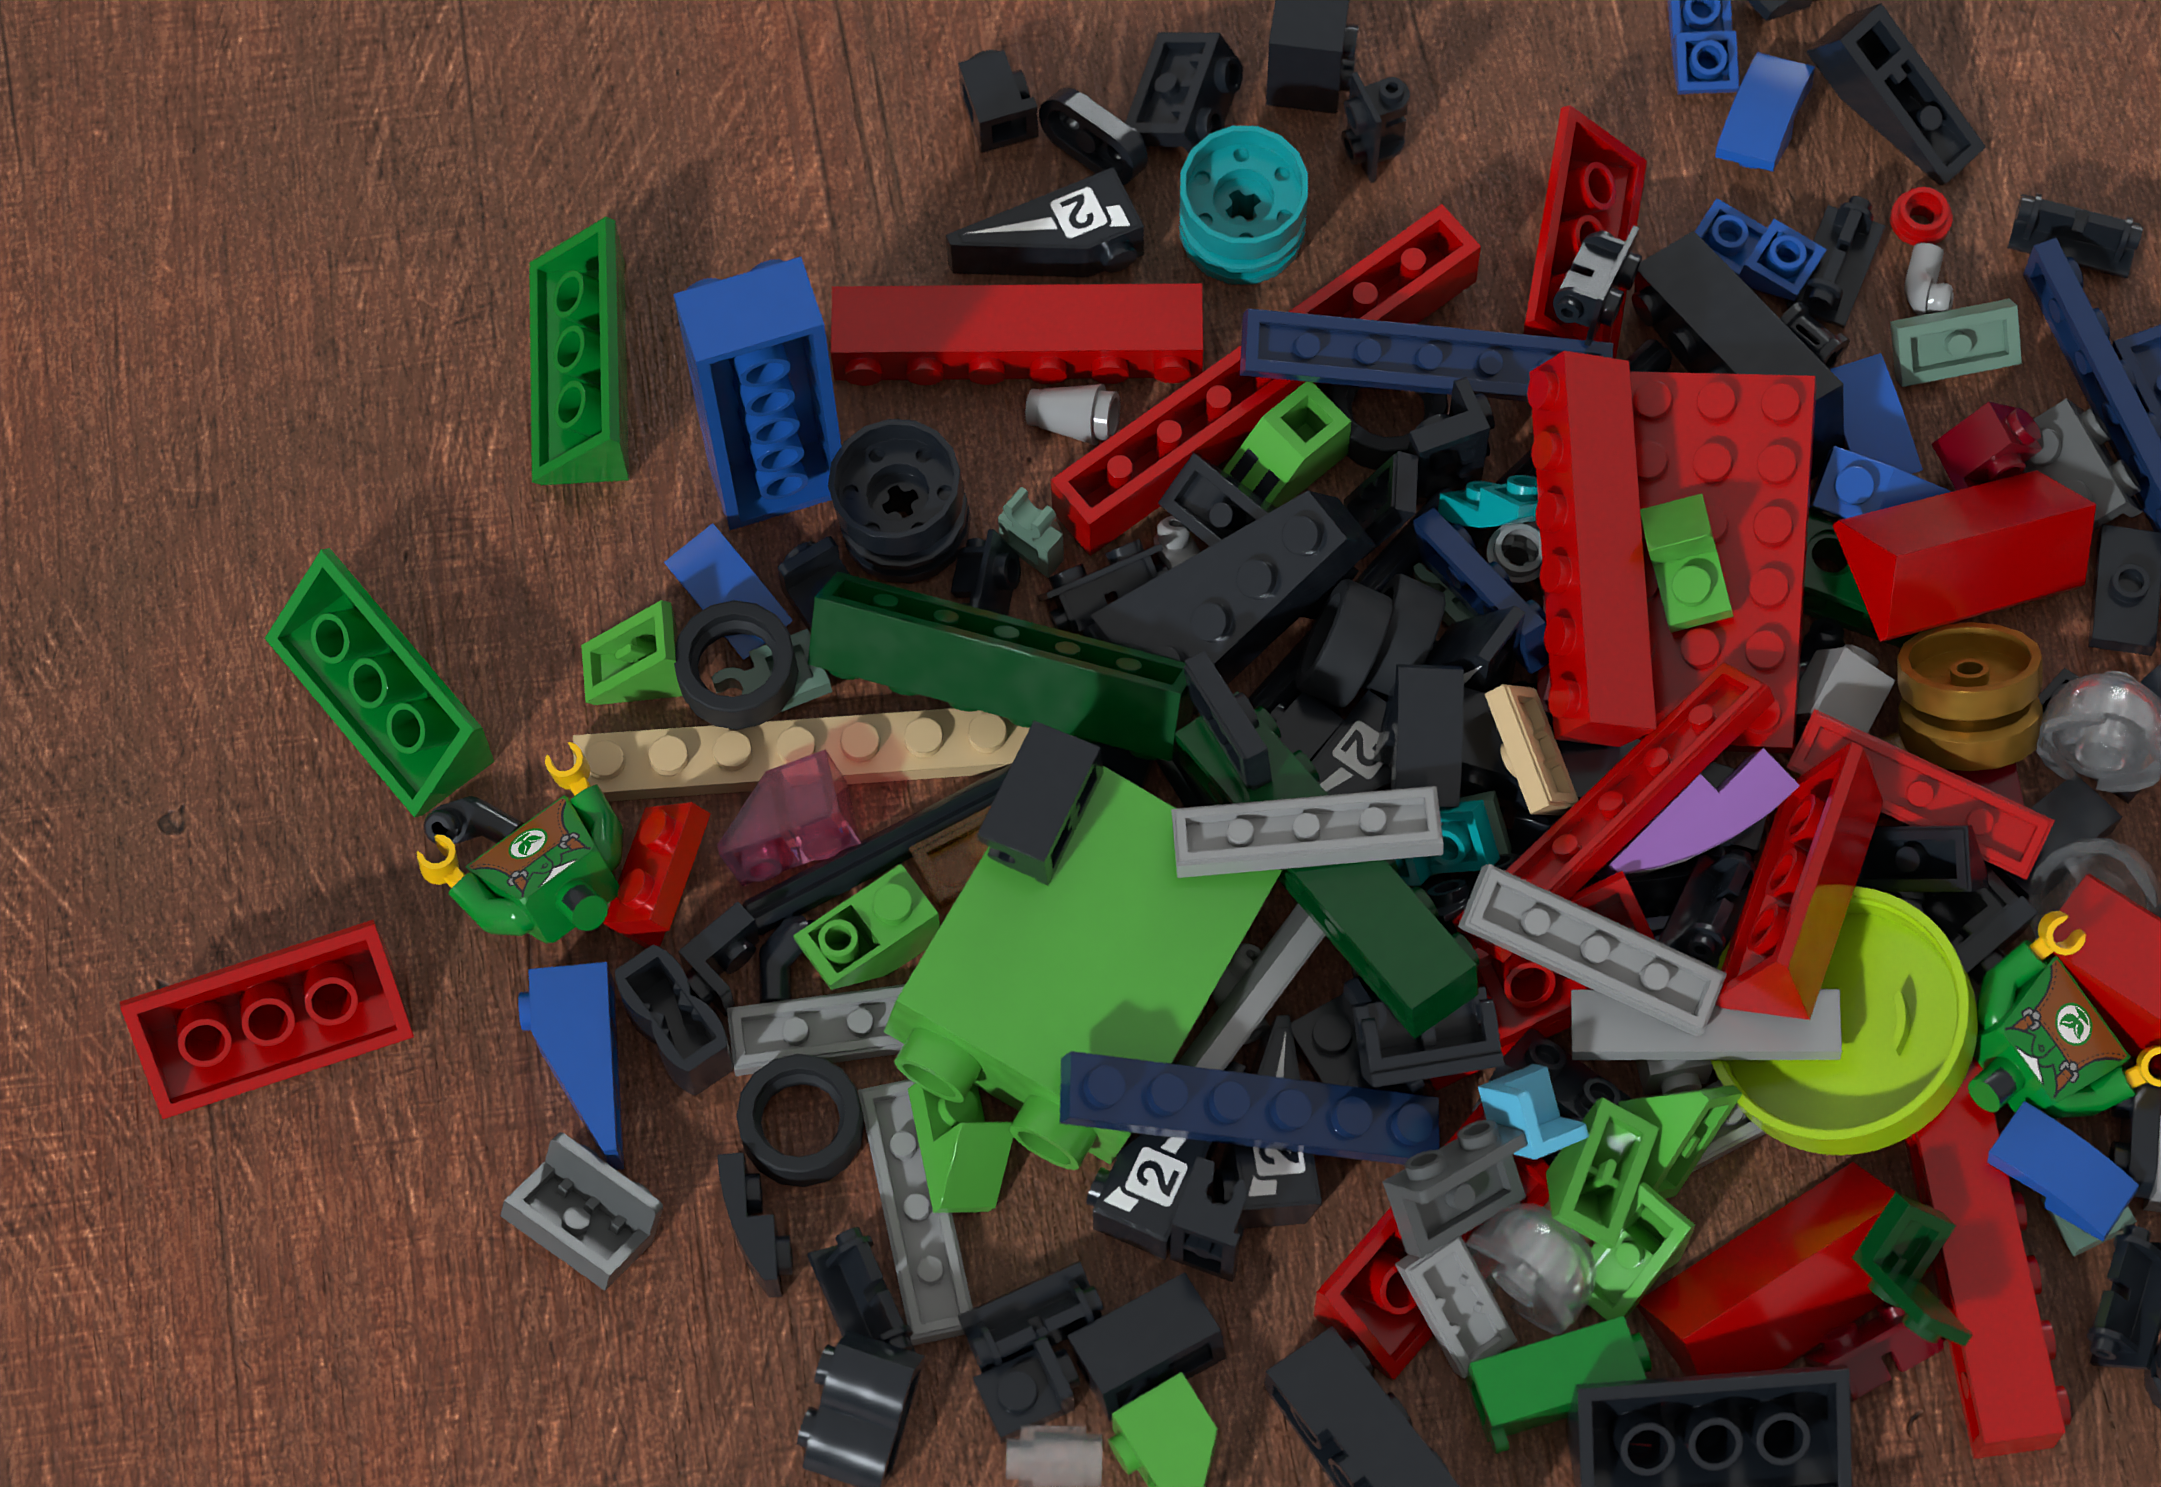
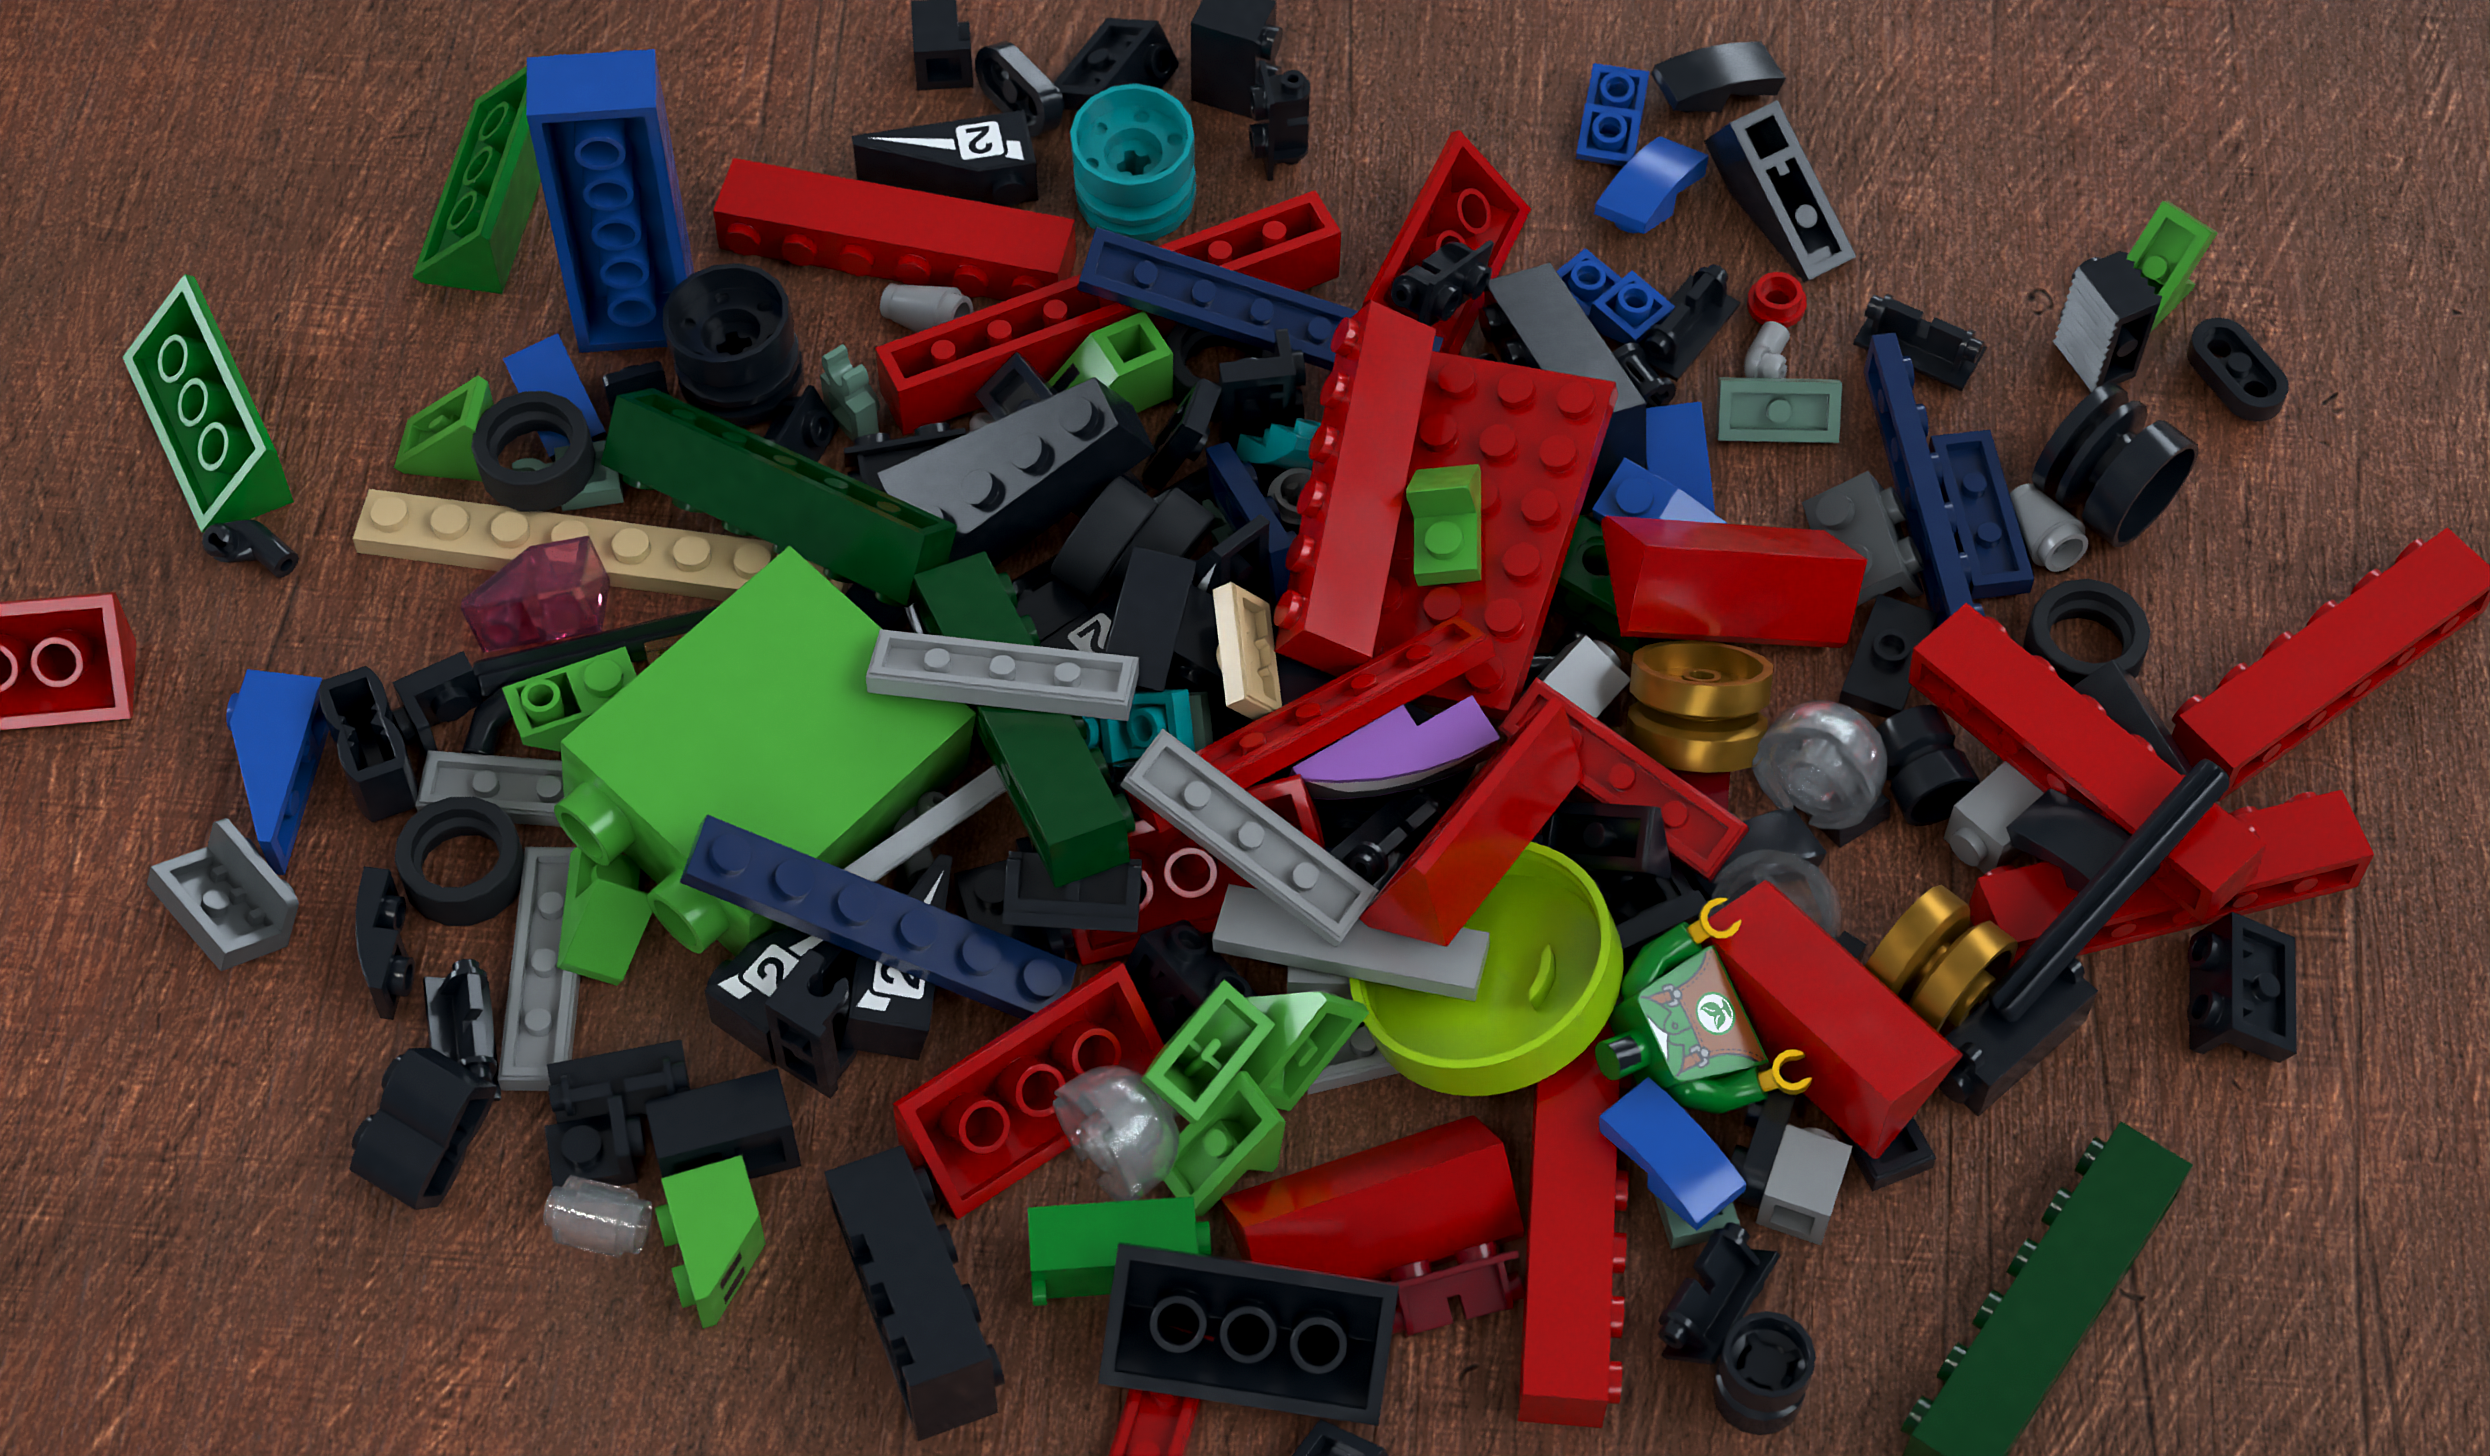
camera: 10 degrees right, 10 degrees down
green torso [417,742,624,944] -> none
red bracket [603,802,711,949] -> none
black hinge [977,721,1104,886] -> none
black plate [1184,651,1272,791] -> none
dark grey bracket [1383,1120,1528,1258] -> none
light grey plate [1395,1236,1517,1378] -> none
medium azure panel [1478,1064,1589,1159] -> none
dark green bracket [1852,1192,1973,1346] -> none
dark red brick [1931,401,2042,490] -> none

